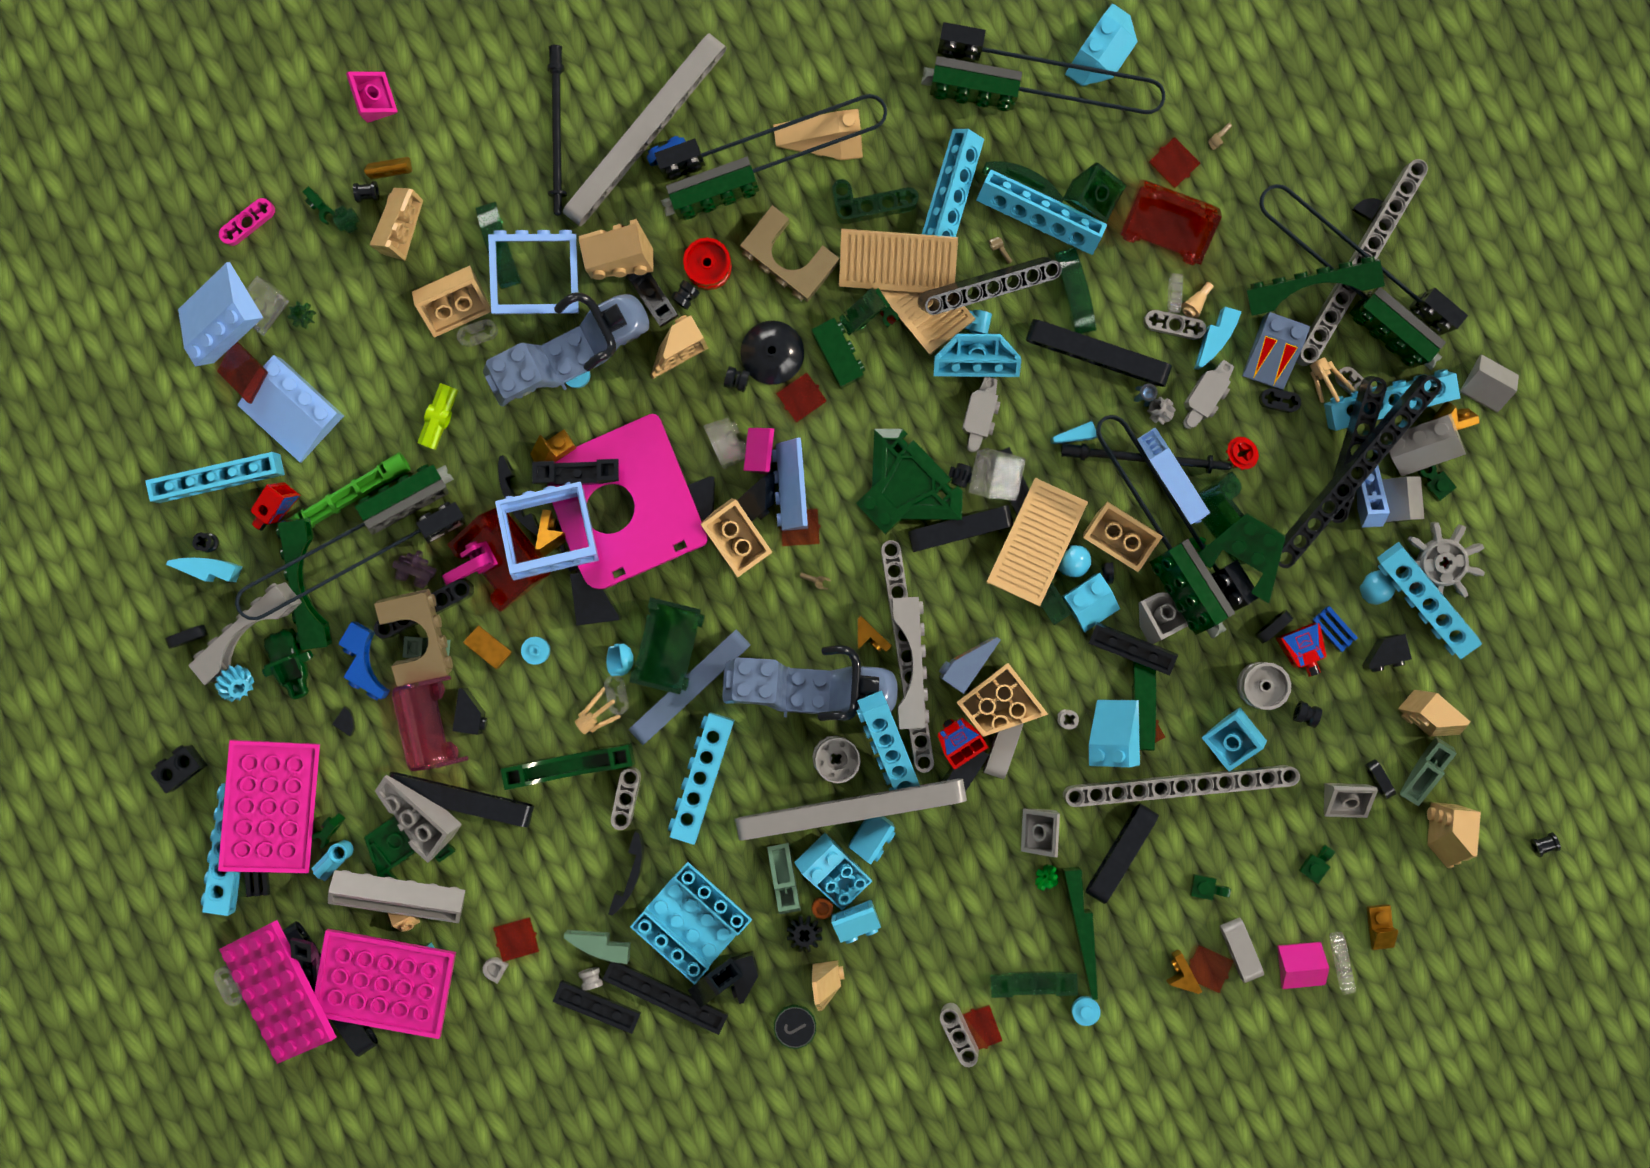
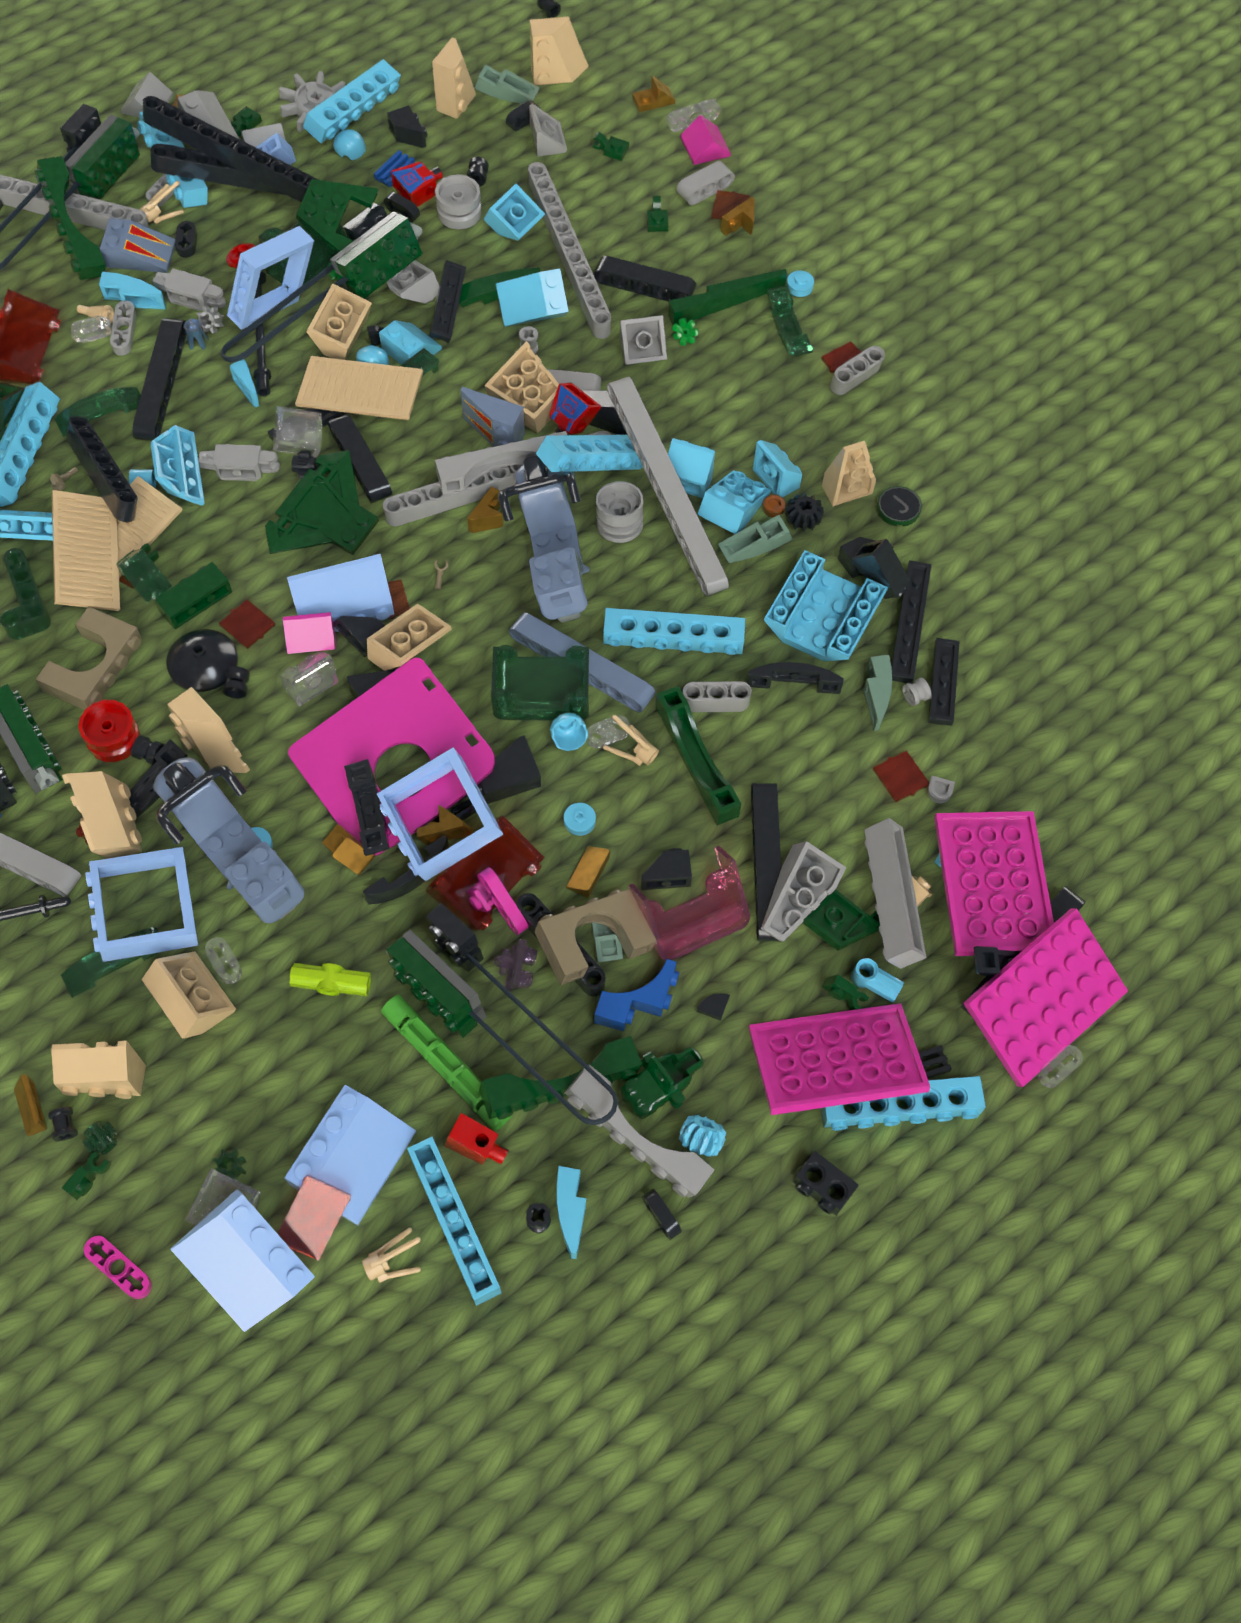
camera: 110 degrees left, 25 degrees down
none -> tan plant [362,1227,421,1283]

